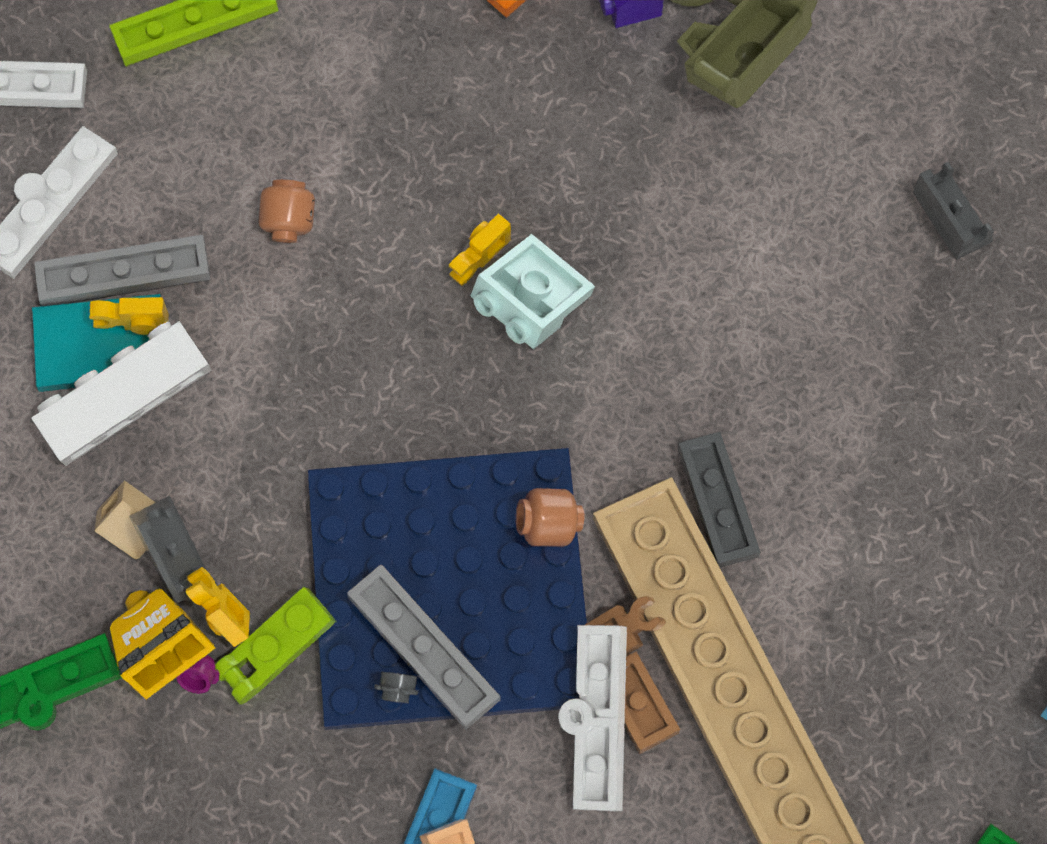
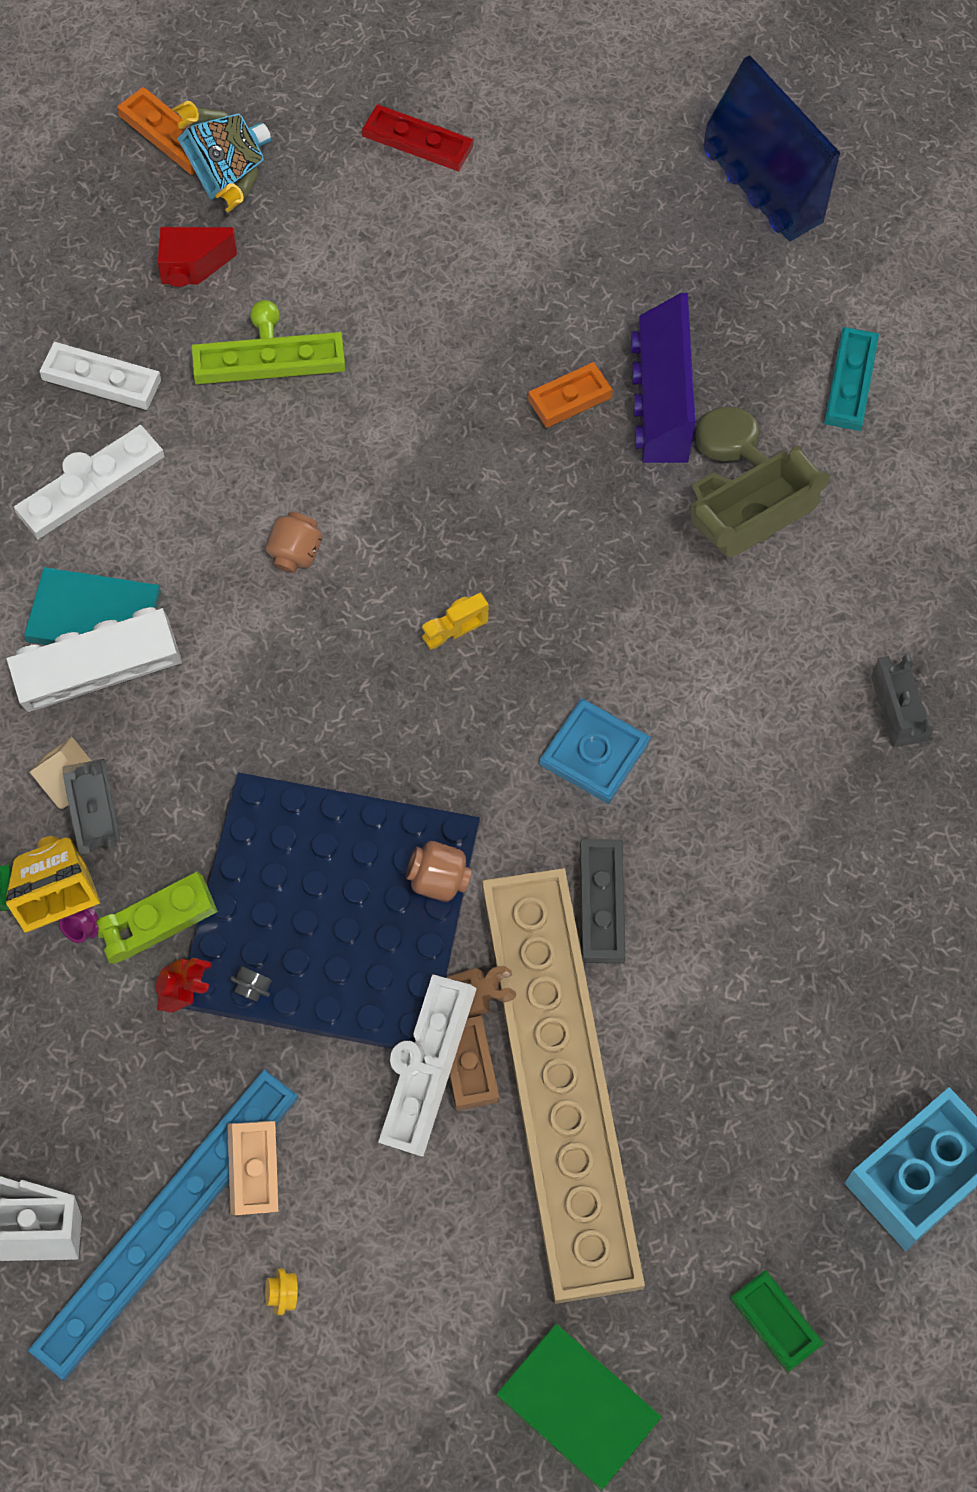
camera: 15 degrees right, 5 degrees down
light grey plate [34,235,211,306] -> none
yellow plate [89,297,169,335] -> none
yellow plate [186,567,250,647] -> none
light grey plate [347,564,500,730] -> none
light aqua plate [471,234,595,349] -> none
none -> red plate [156,958,211,1013]
none -> dark azure tile [539,698,651,804]

